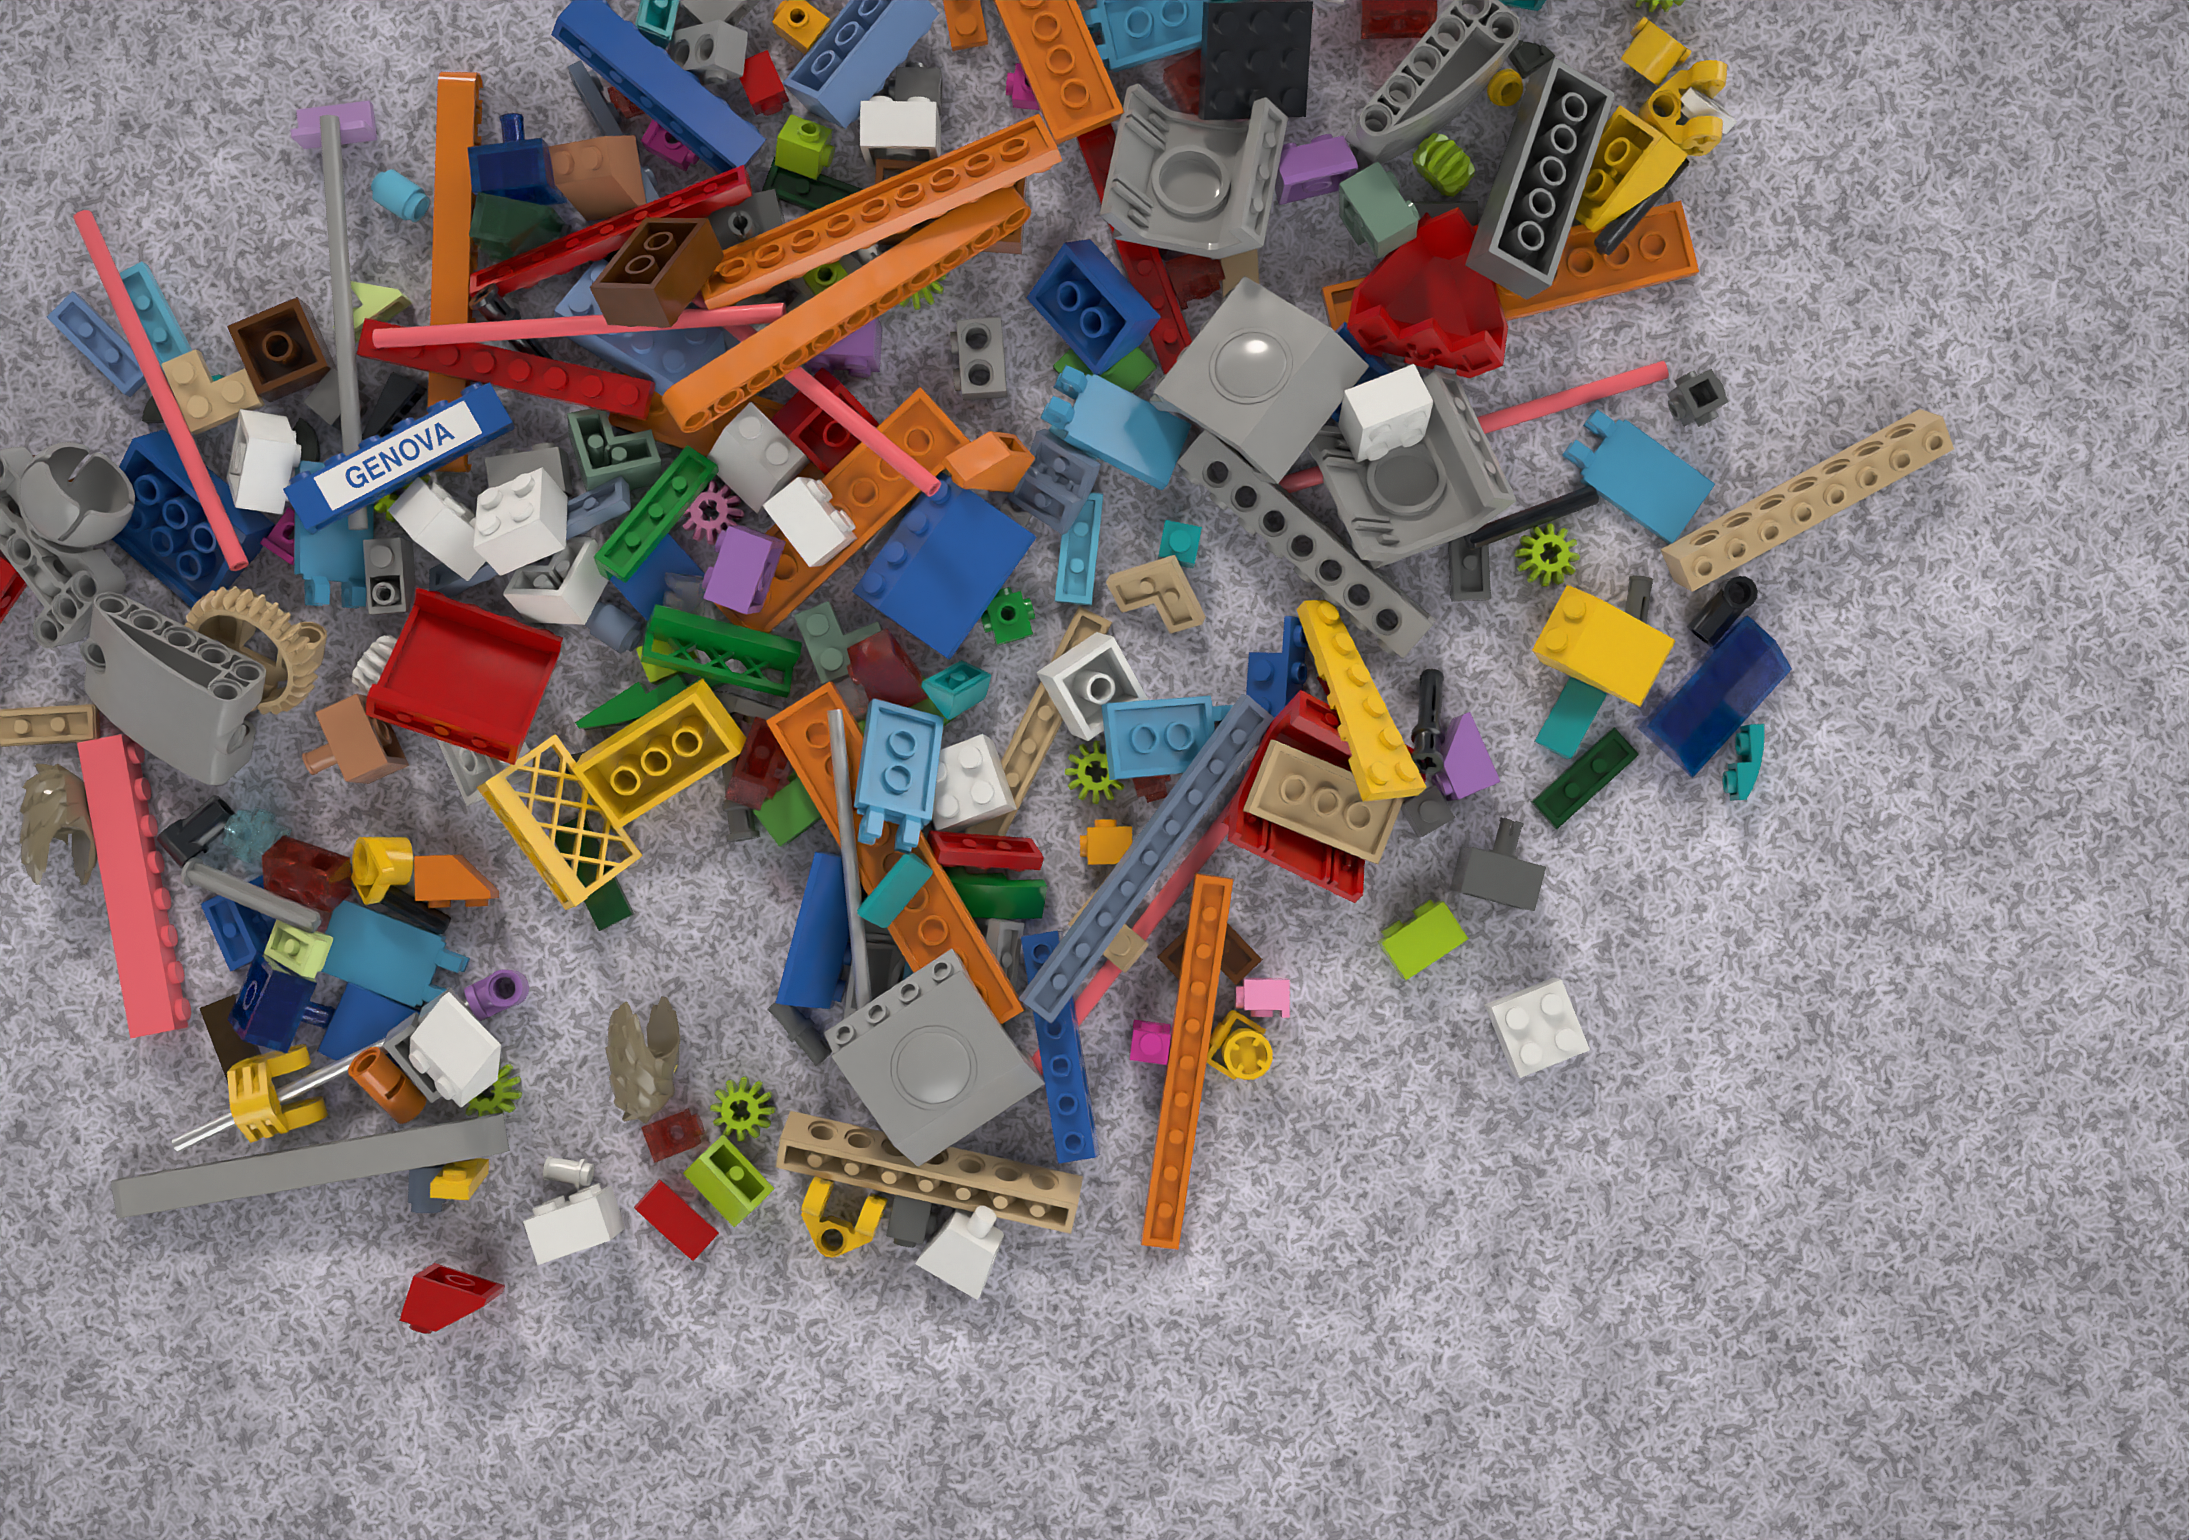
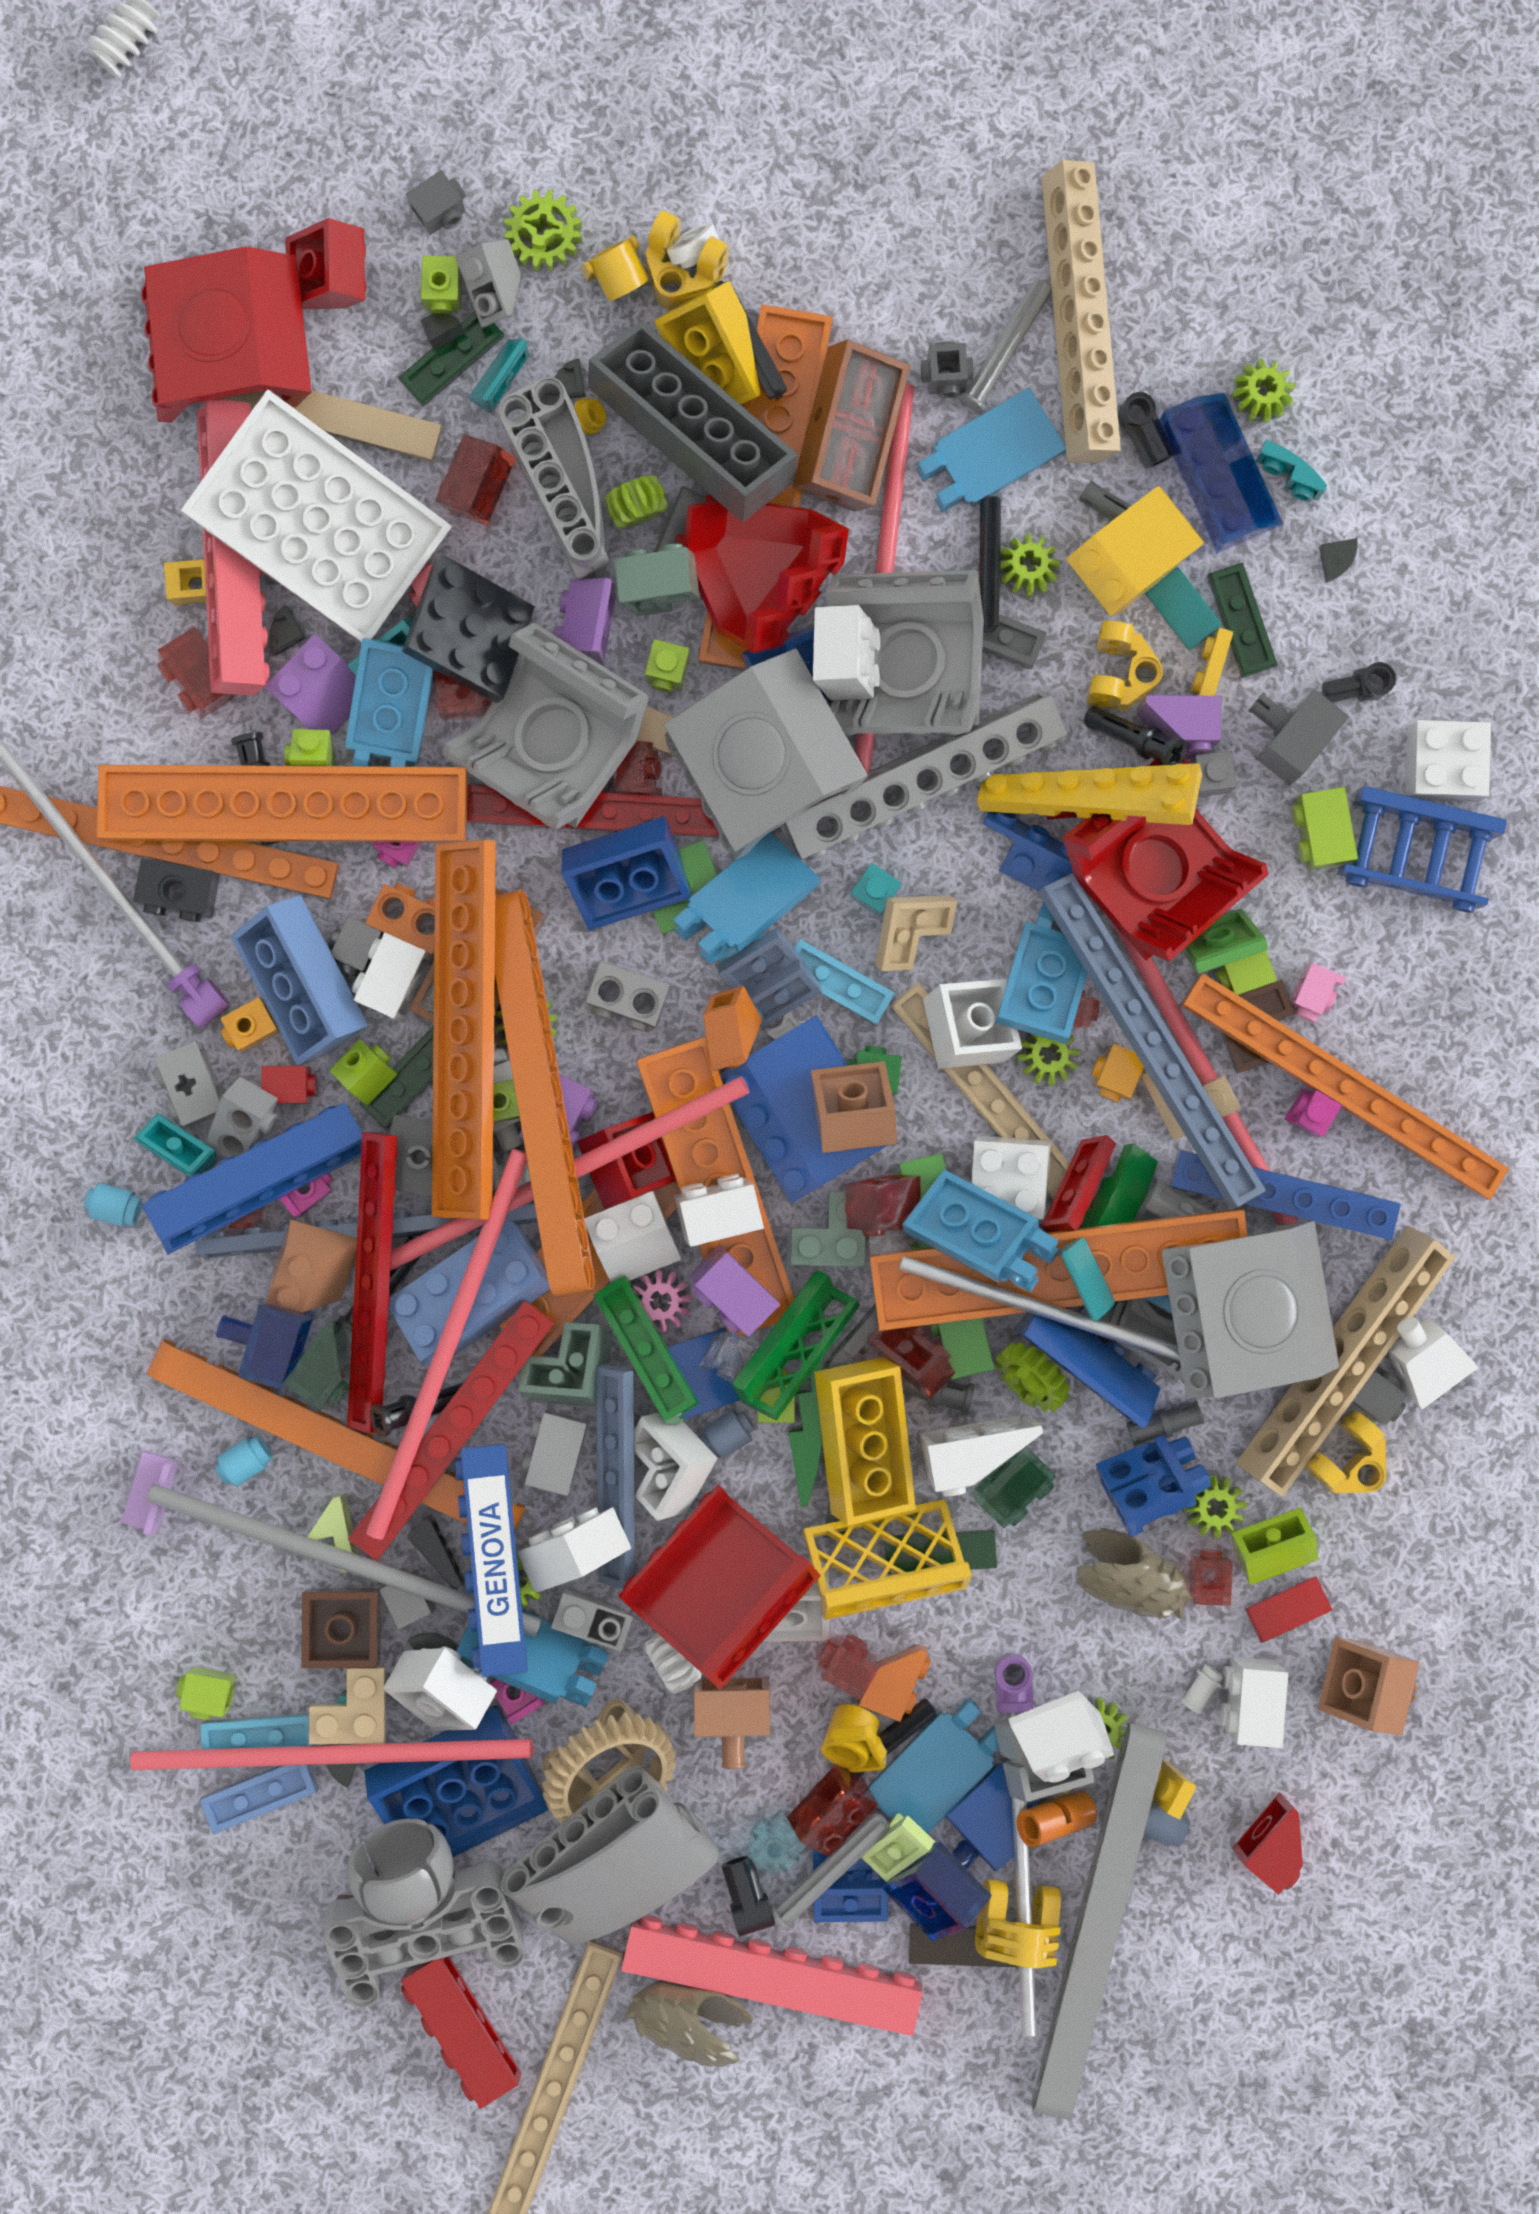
camera: 70 degrees left, 0 degrees up
white brick [474,467,568,576] -> none
reddish brown brick [589,217,725,328] -> none
teal slope [921,660,992,720] -> none
yellow piece [1206,1010,1273,1080] -> none
tan plate [1243,740,1405,864] -> none
none -> lime brick [176,1667,236,1720]
none -> orange brick [365,882,435,957]
none -> lime brick [645,639,690,693]
none -> brick [792,339,911,511]
none -> nougat slope [811,1061,897,1153]
none -> clear red brick [817,1633,879,1700]
none -> white slope [919,1414,1043,1497]
none -> light grey axle [958,279,1051,413]
none -> clear green slope [970,1446,1057,1529]
none -> lime gear [995,1342,1071,1412]
none -> yellow piece [1086,621,1163,712]
none -> blue hips [1096,1434,1211,1538]
none -> bright green plate [1182,908,1268,974]
none -> yellow plate [1190,628,1233,696]
none -> lime brick [1215,951,1277,995]
none -> lime gear [1231,358,1295,423]
none -> nougat brick [1318,1637,1420,1735]
none -> pearl dark grey tile [1319,538,1358,582]
none -> black axle [1322,662,1396,703]
none -> blue fence [1337,786,1507,913]

